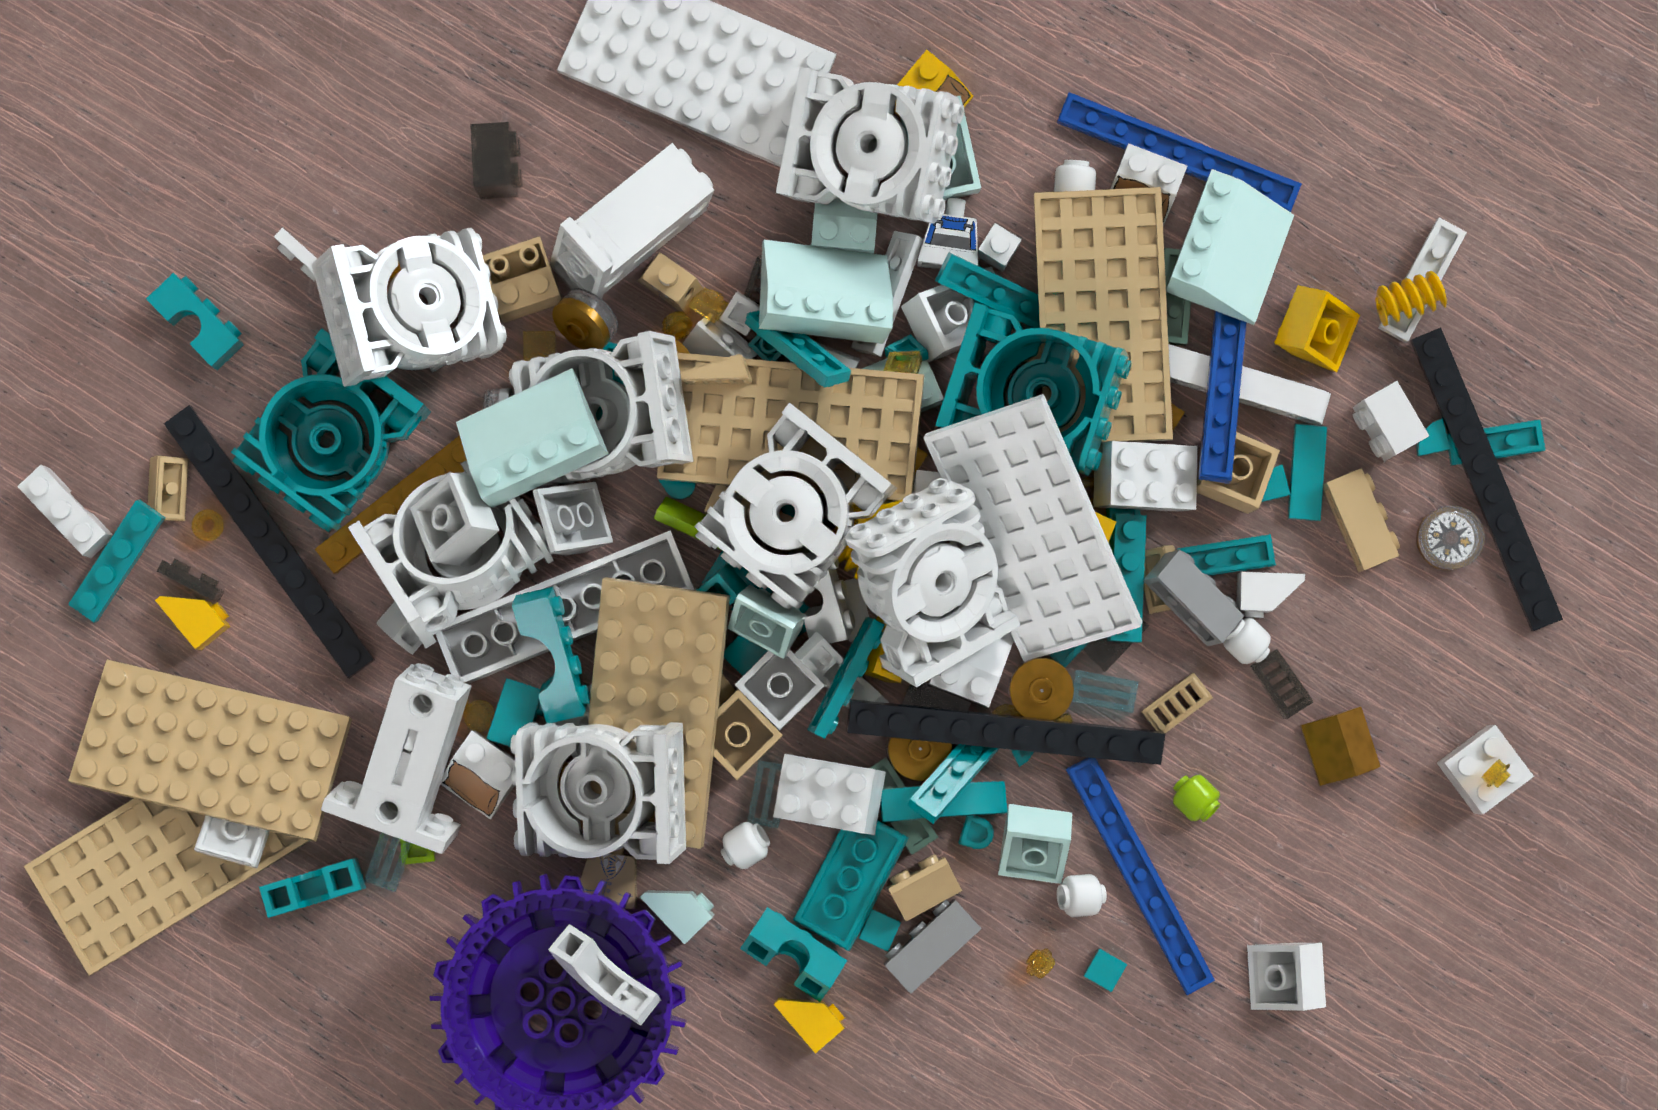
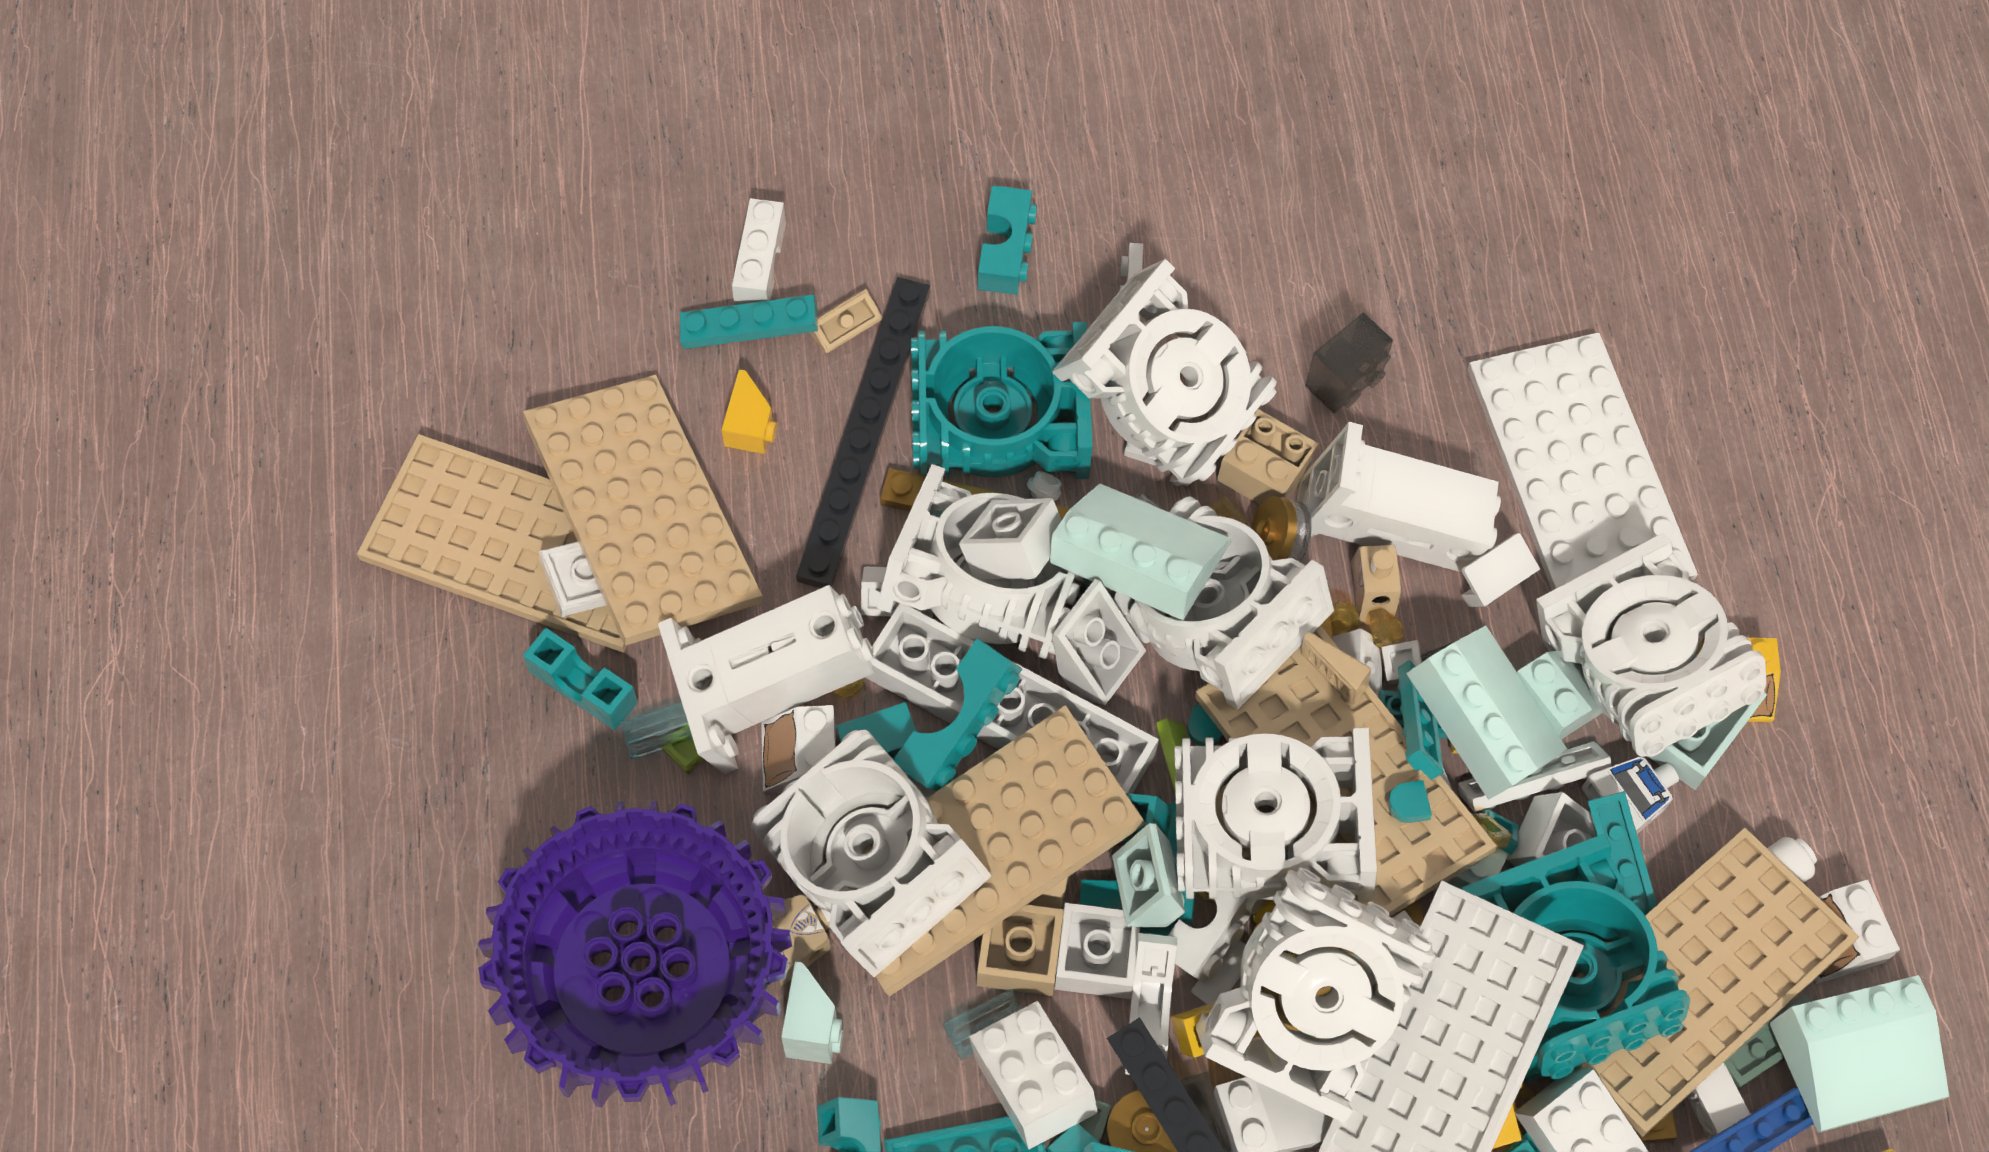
camera: 55 degrees right, 20 degrees down
clear smoke plate [157,558,225,602] -> none
clear yellow plate [192,509,224,541] -> none
clear yellow plate [464,700,495,732] -> none
white arch [548,924,661,1026] -> none
white head [721,822,770,869] -> none
teal plate [807,617,884,739] -> none
white brick [978,223,1022,272] -> none
blue tile [1057,92,1302,212] -> none
none -> white plate [1027,471,1062,500]
none -> teal tile [1388,780,1432,823]
none -> white panel [1462,533,1540,607]

